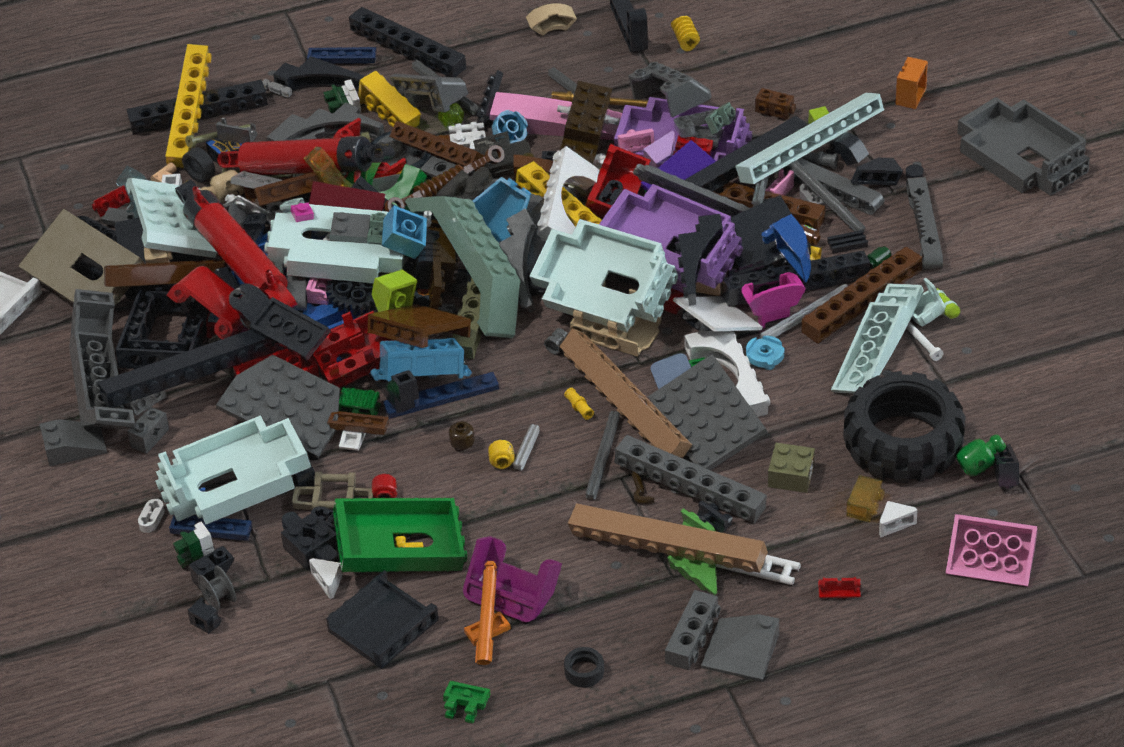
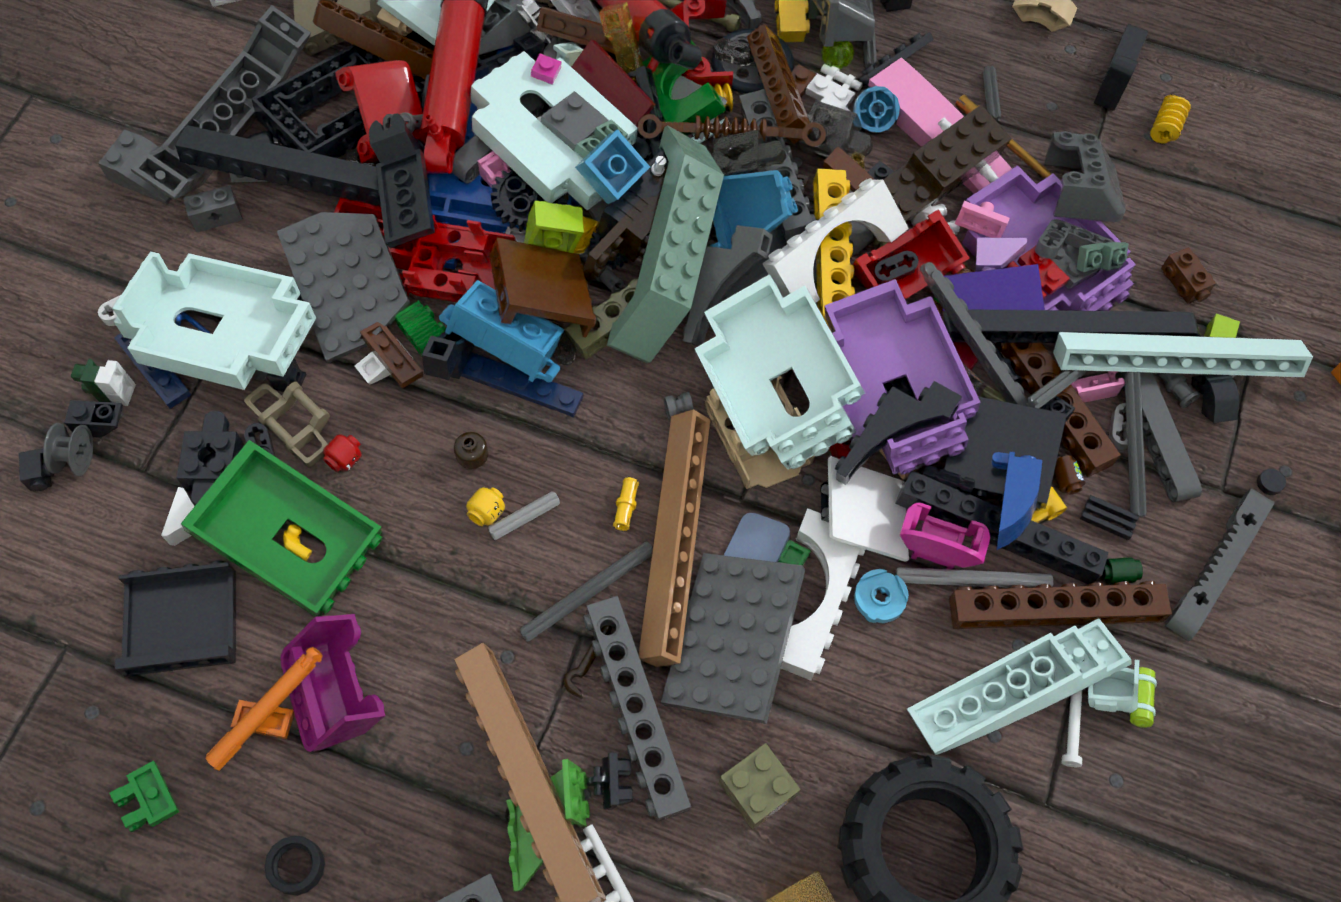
camera: 35 degrees right, 20 degrees up
black slope [851,157,903,185] -> none

